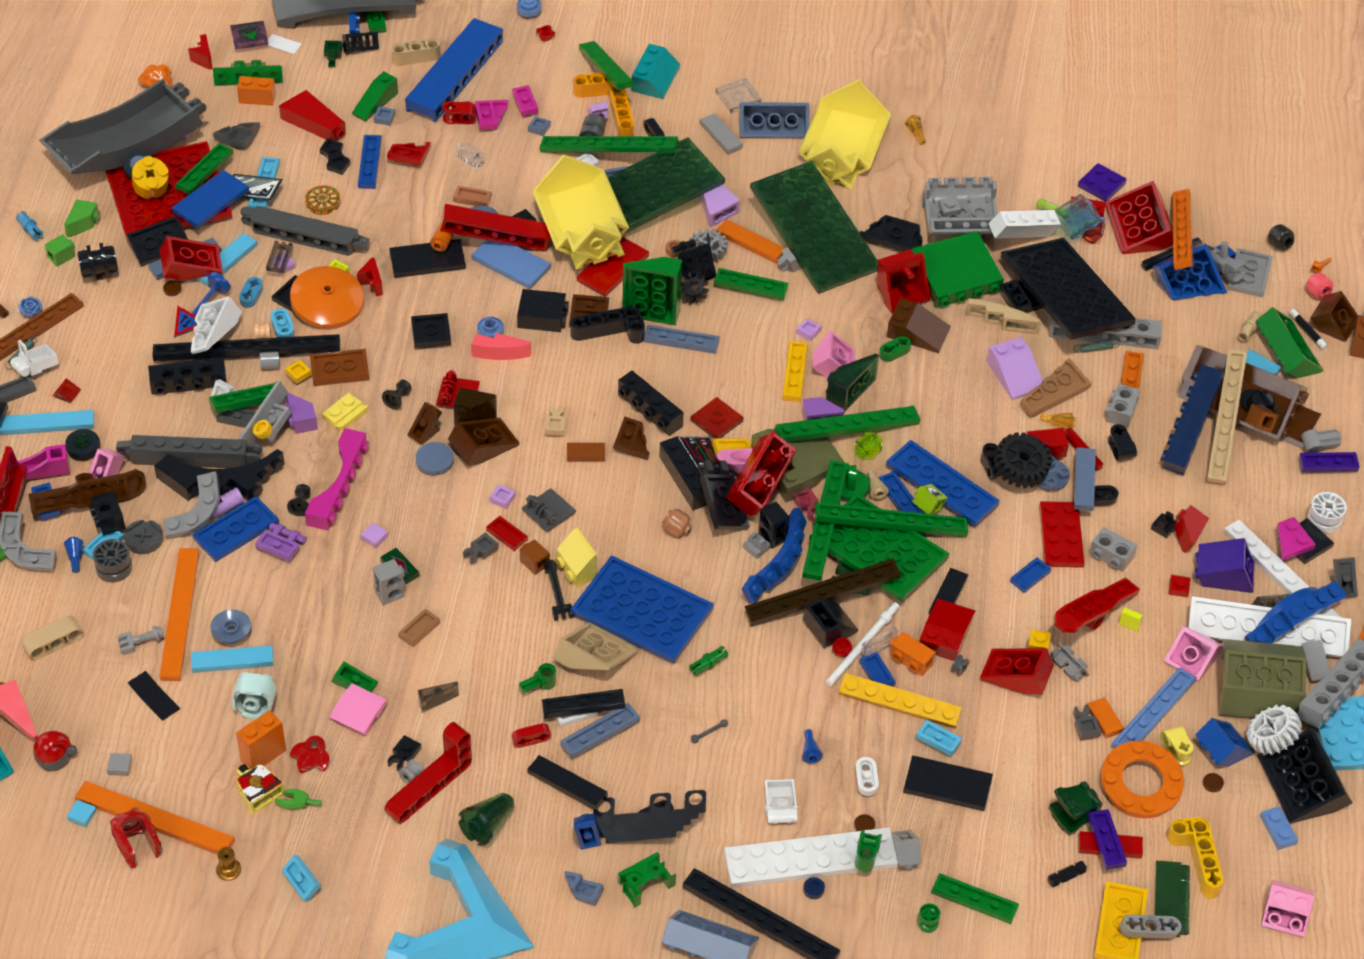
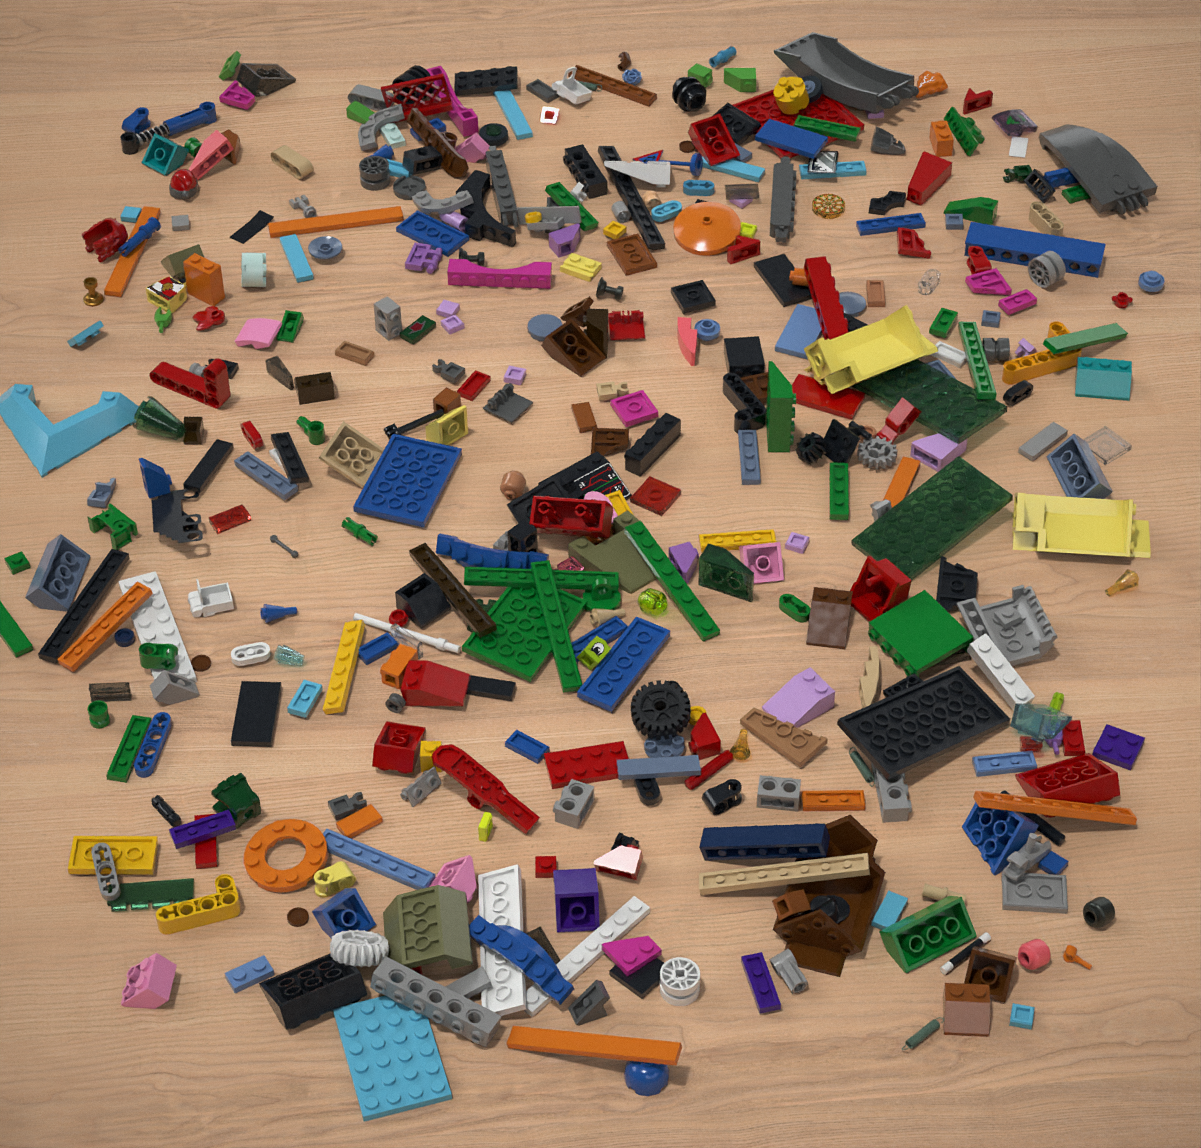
camera: 80 degrees right, 5 degrees down
none -> orange plate [57,581,153,672]
none -> clear smoke tile [89,682,132,702]
none -> blue pin [118,217,161,257]
none -> blue beam [134,712,172,778]
none -> olive slope [161,244,205,278]
none -> dark brown panel [183,416,204,445]
none -> clear red plate [209,504,251,534]
none -> clear light blue cone [274,645,305,666]
none -> dark brown slope [294,372,335,405]
none -> light aqua plate [380,122,406,149]
none -> lavender tile [441,314,465,335]
none -> dark pink plate [610,390,658,427]
none -> piece [876,397,921,445]
none -> green plate [929,308,958,338]
none -> medium blue tile [972,750,1037,777]
none -> light grey wheel [1028,251,1066,288]

